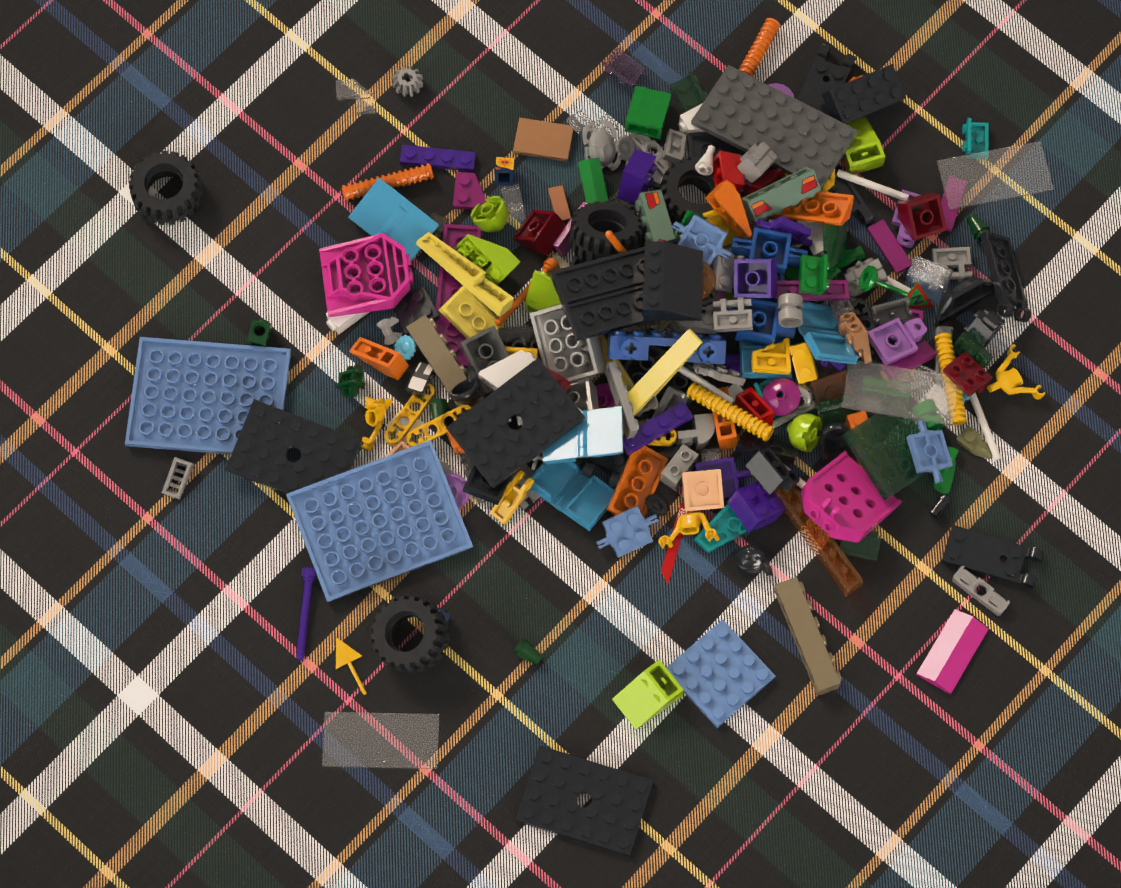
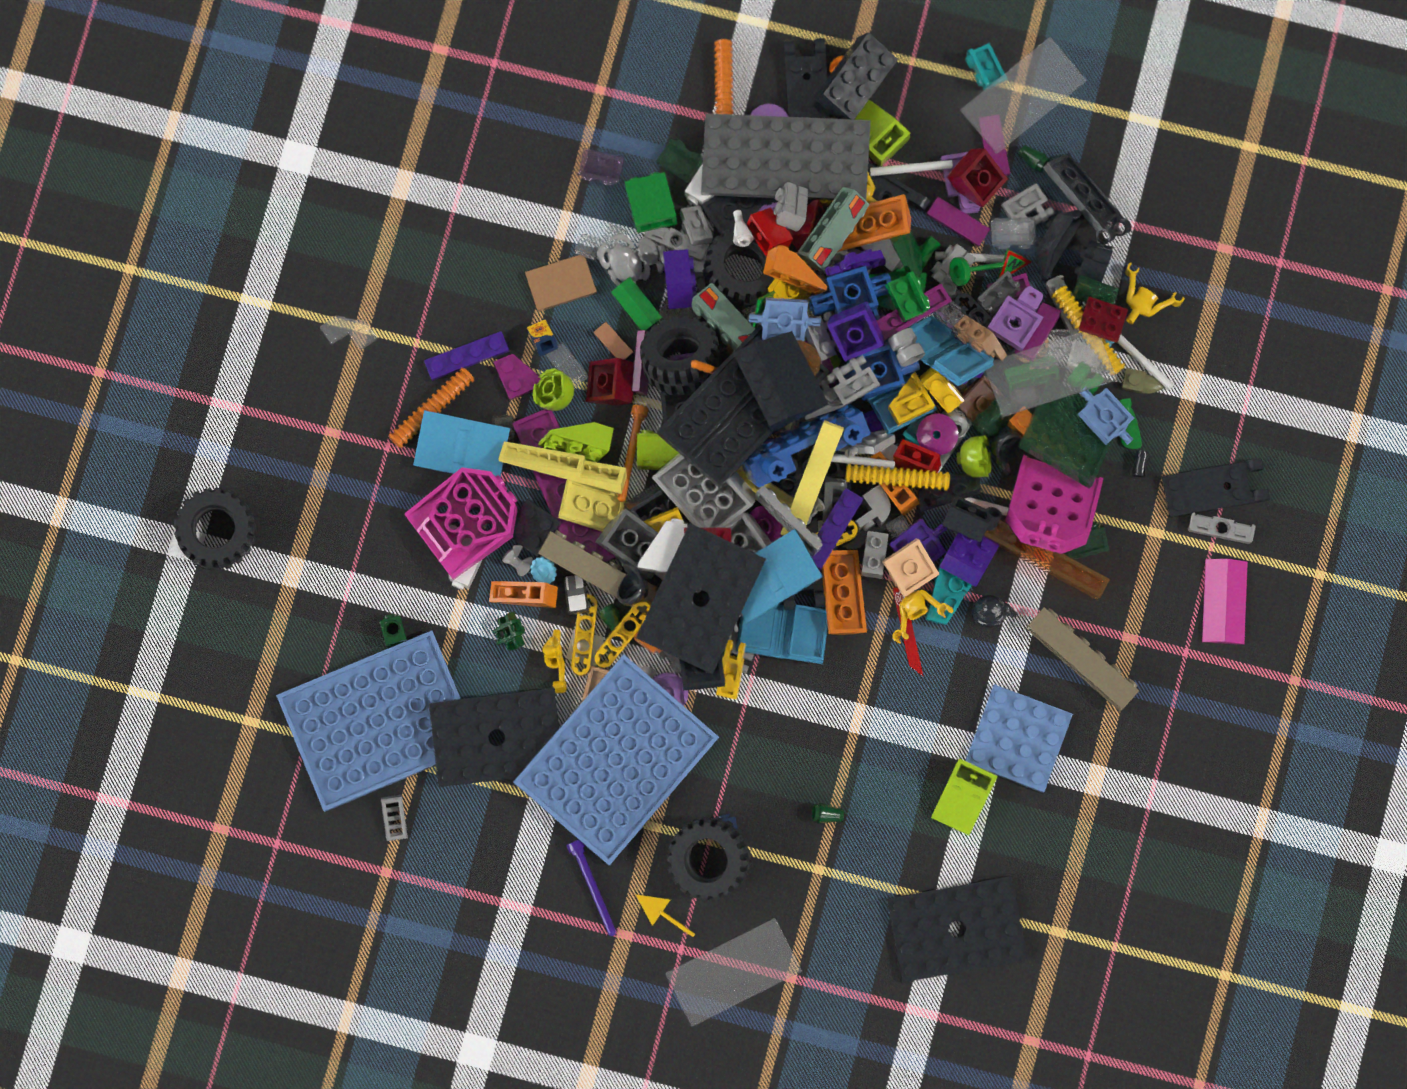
camera: 30 degrees left, 10 degrees up
light grey gear [392,66,423,97] -> none
medium blue plate [596,506,659,558] -> none
black piece [645,494,669,516] -> none

